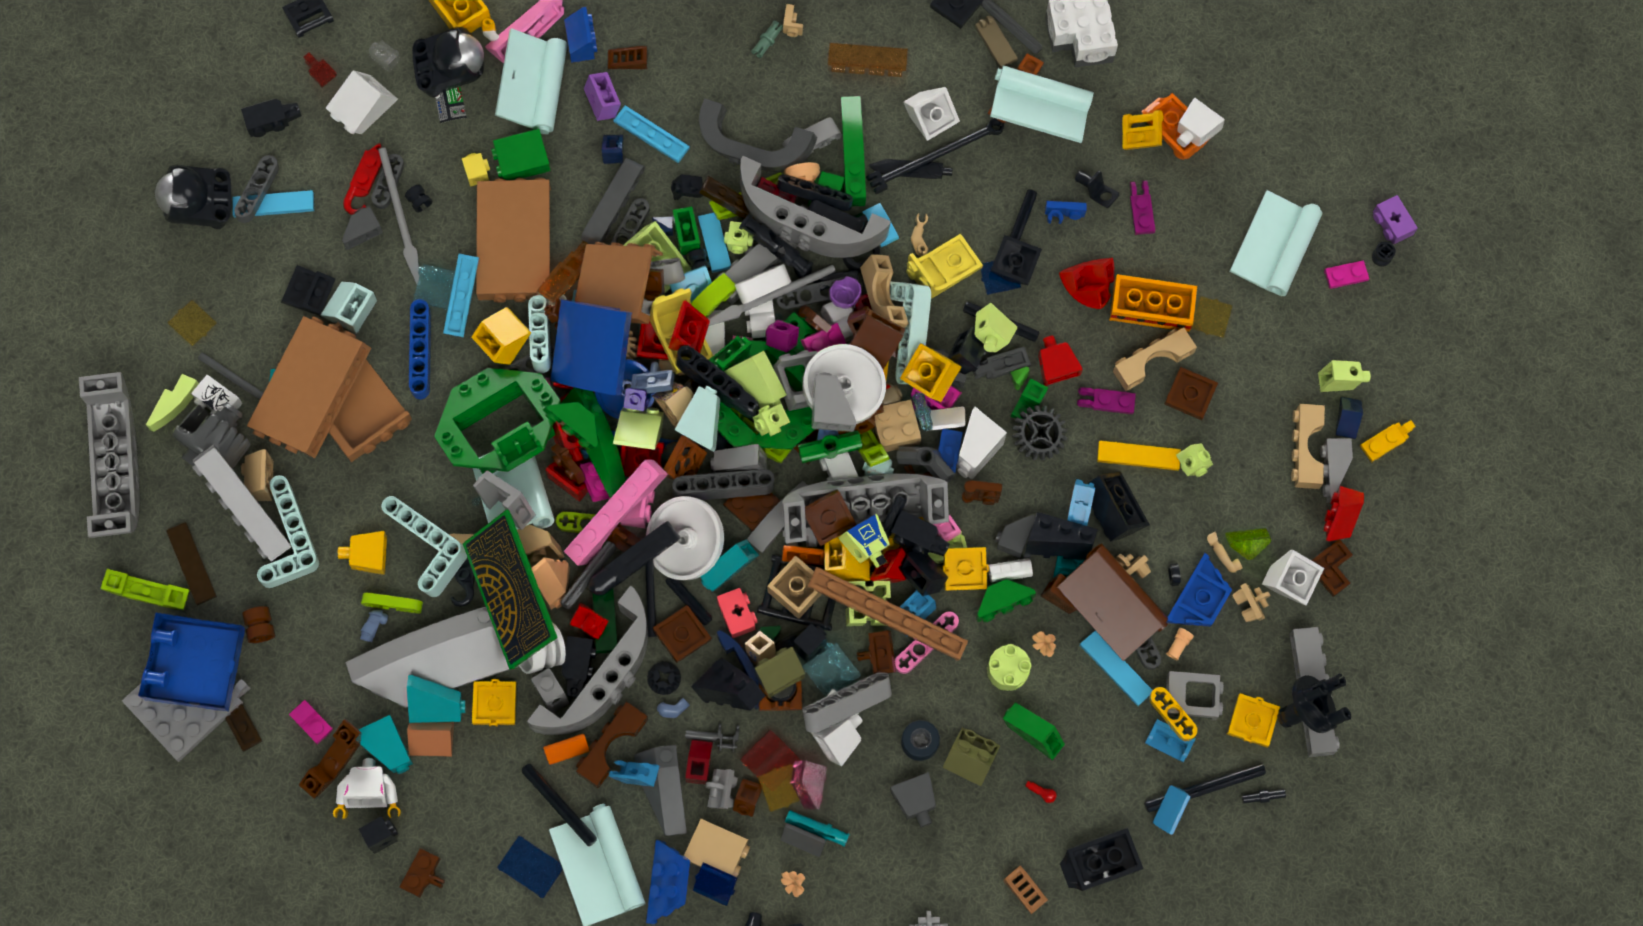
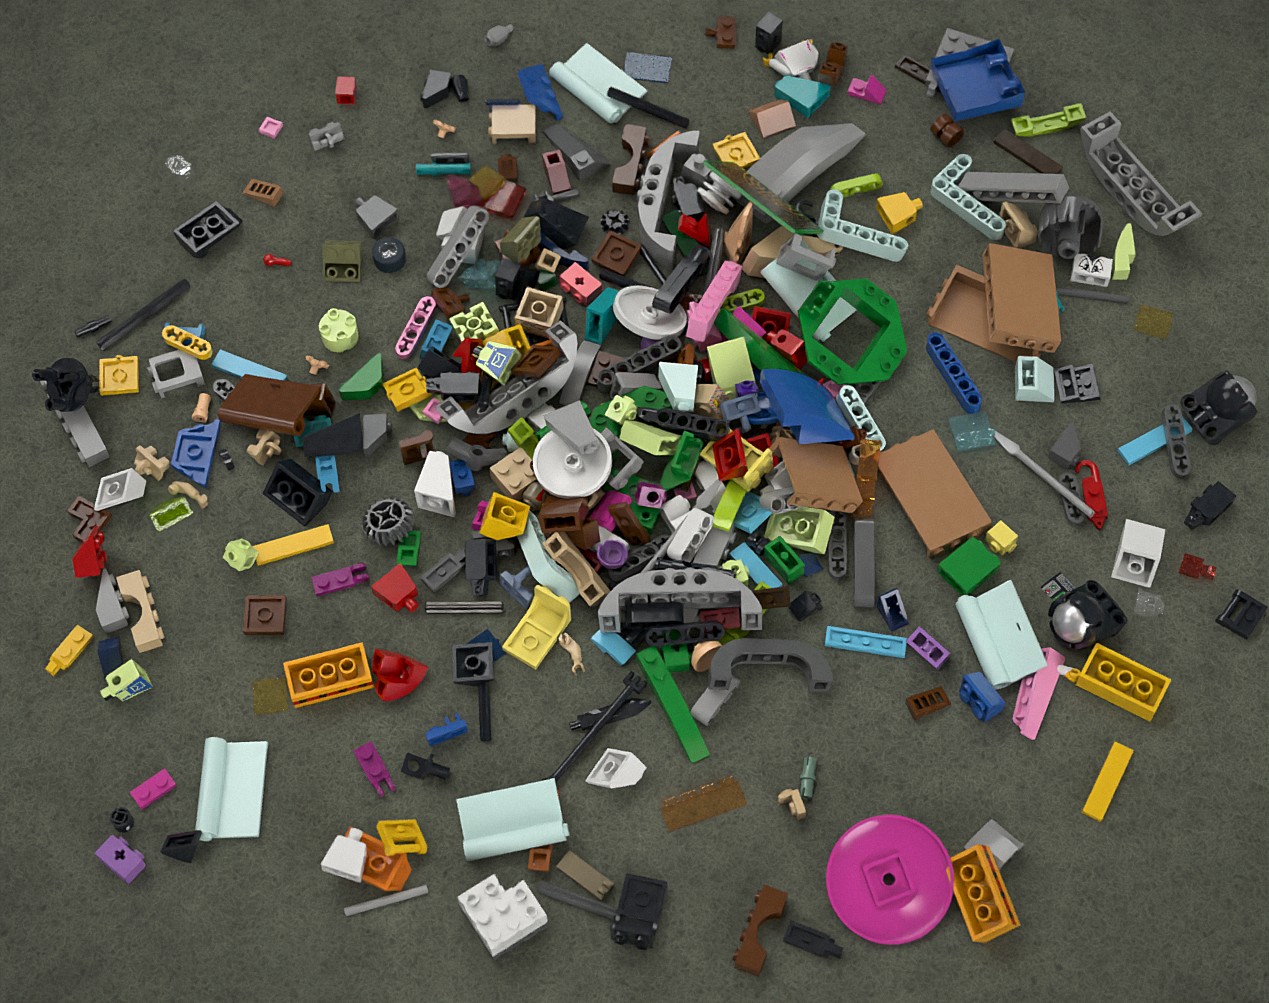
camera: 160 degrees right, 10 degrees down
sand blue arm [360,610,388,642] -> none
black wheel [405,184,433,213] -> none
teal slope [407,675,466,723] -> none
medium azure tile [443,254,479,337] -> none
yellow slope [471,307,531,365] -> none
green slope [543,402,598,449] -> none
reddish brown plate [551,444,585,485] -> none
dark azure hinge [609,760,660,787] -> none
reddish brown bracket [644,268,665,301] -> none
sand blue arm [657,698,690,718] -> none
light grey hips [705,769,738,809] -> none
medium nougat tile [807,567,968,661] -> none
clear light blue axle [912,393,933,431] -> none
white slope [924,406,967,431] -> none
yellowish green torso [975,303,1017,352] -> none
white axle [988,558,1033,583] -> none
green slope [1003,702,1065,761] -> none
bright green slope [1011,366,1029,391] -> none
tan arch [1113,327,1197,391] -> none
dark azure slope [1153,785,1190,835] -> none
none -> black slope [160,830,202,863]
none -> light grey bar [344,885,428,916]
none -> sand blue plate [499,566,533,610]

